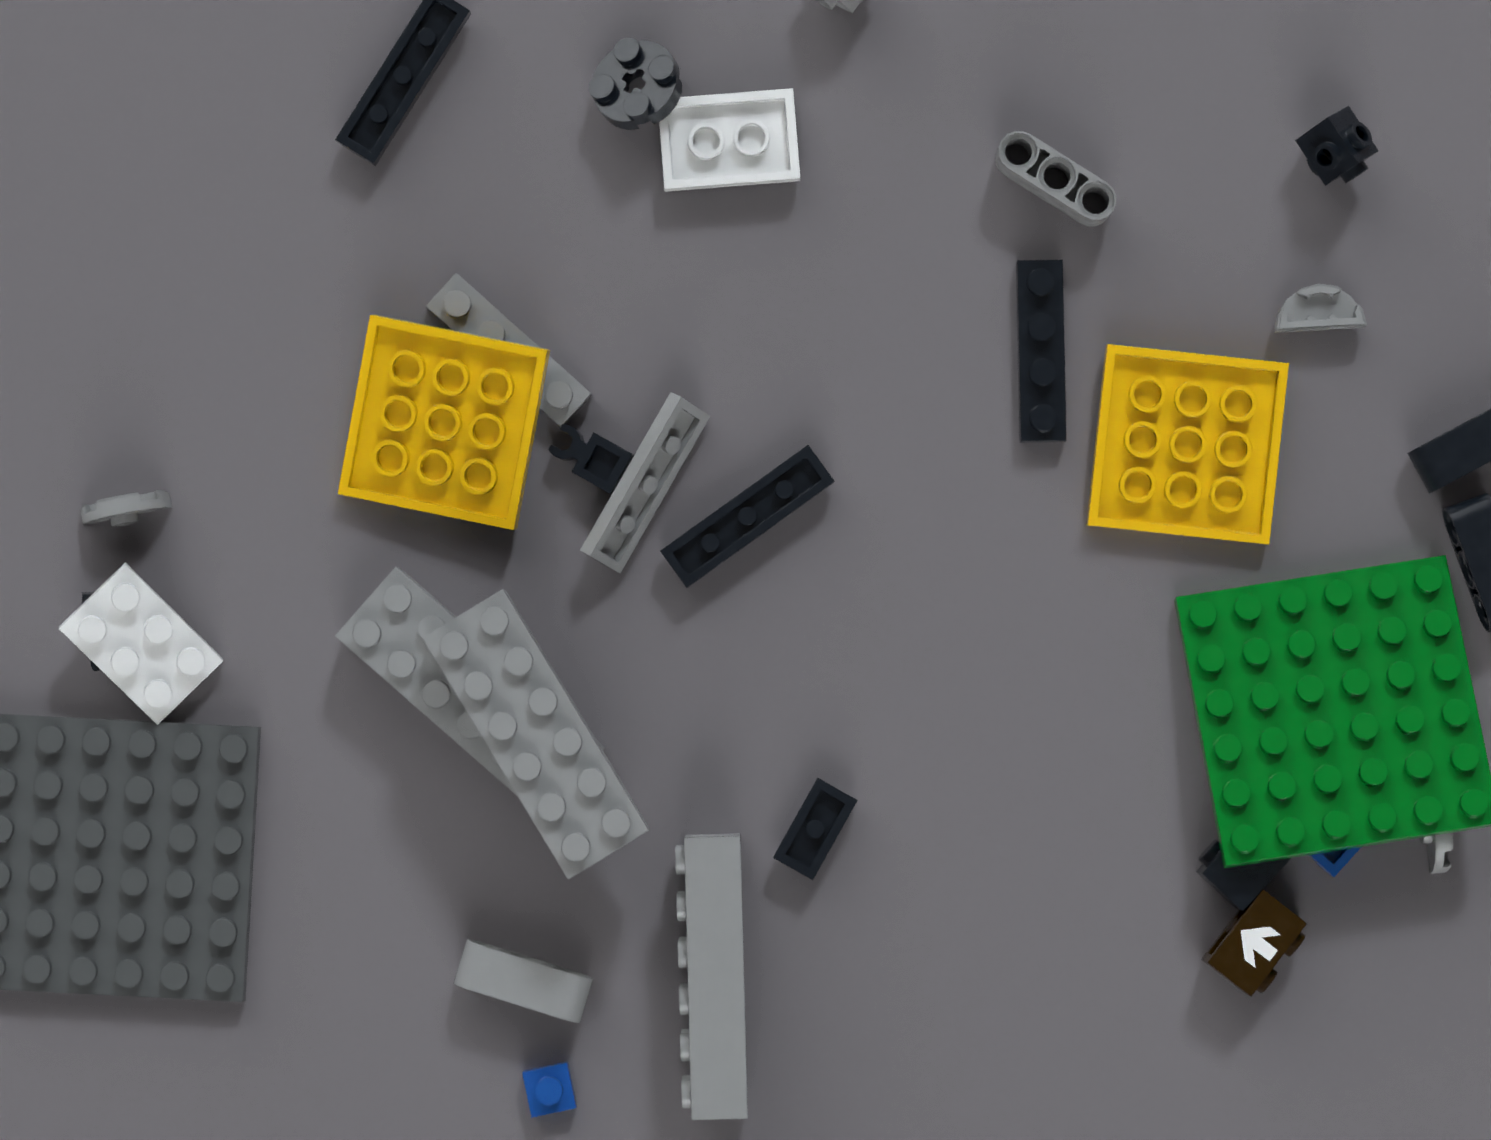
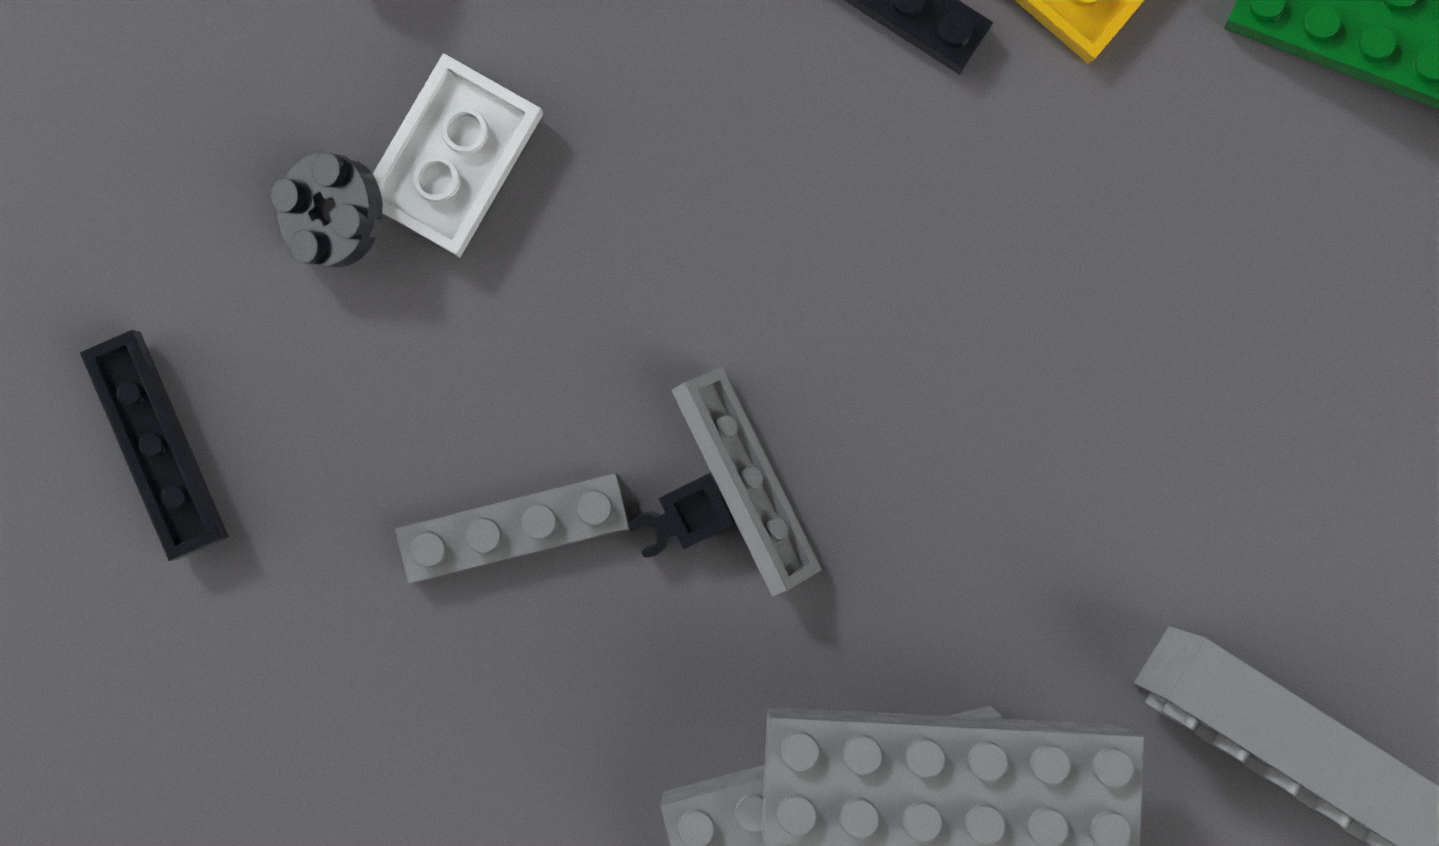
camera: 55 degrees left, 0 degrees up
yellow plate [338,315,550,530] -> none
black plate [660,445,835,588] -> none
black plate [773,777,858,880] -> none

